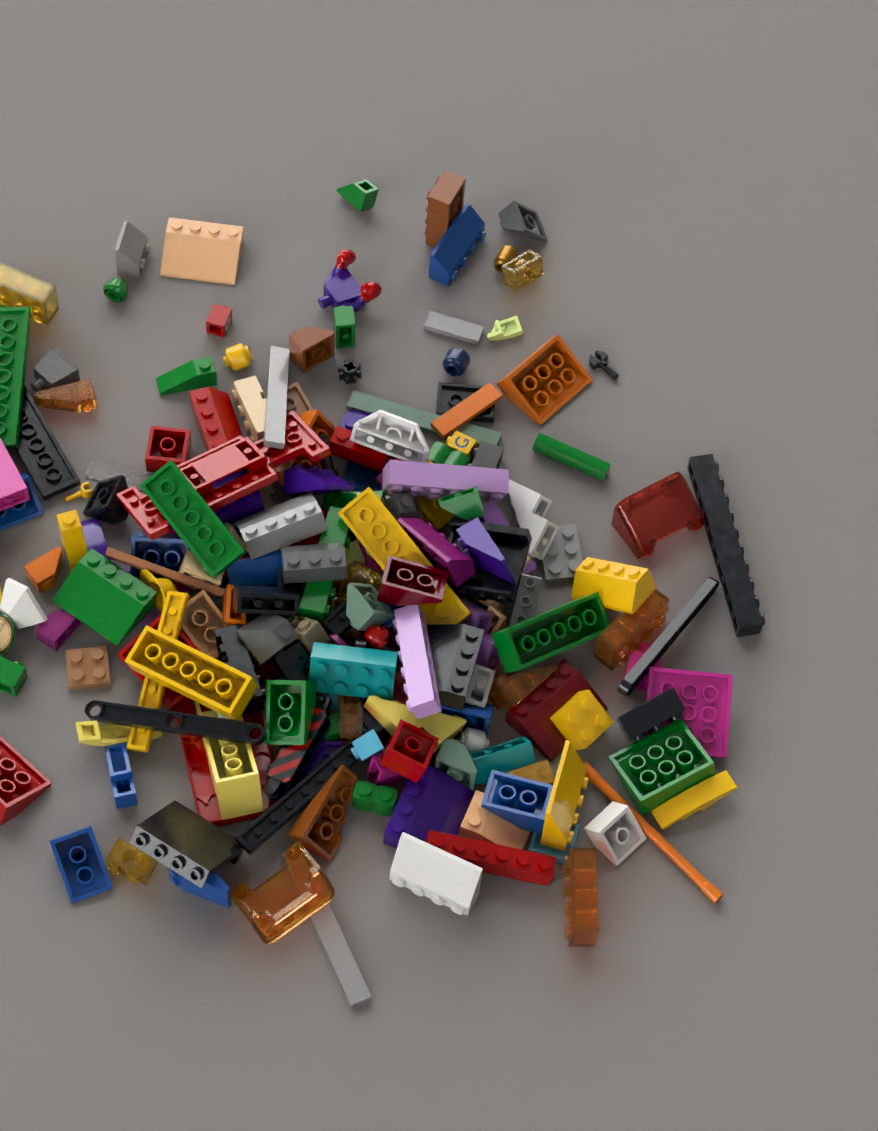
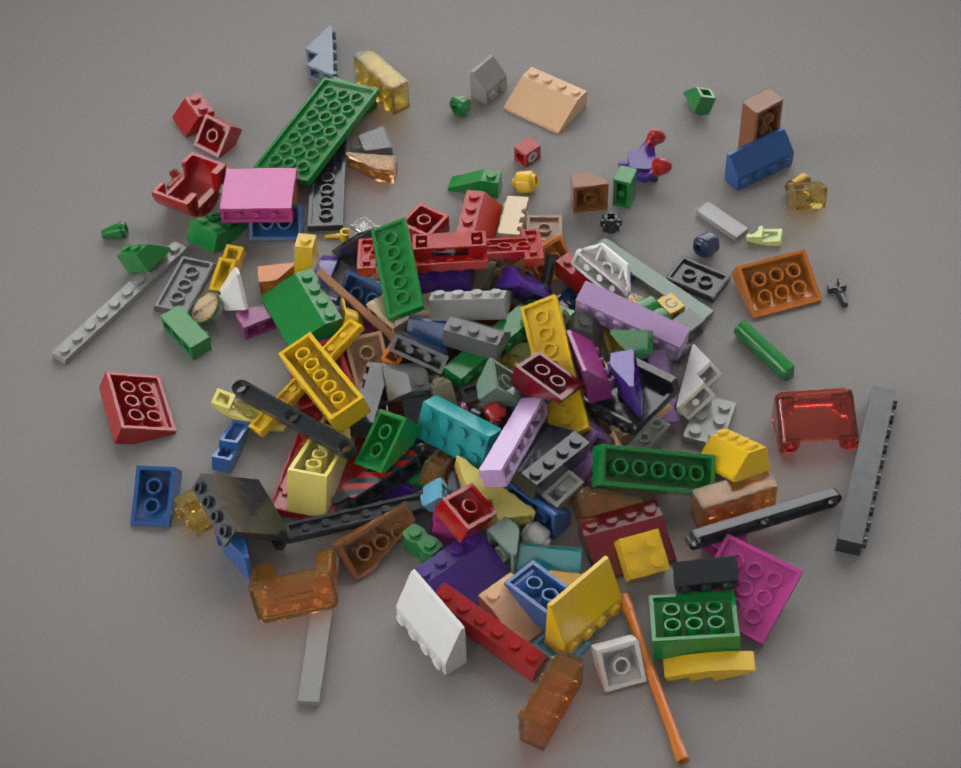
camera: 35 degrees right, 10 degrees down
medium nougat plate [65,645,111,691] -> none
tile [263,346,289,449] -> none
orange tile [431,383,503,439] -> none
dark grey slope [498,201,548,243] -> none

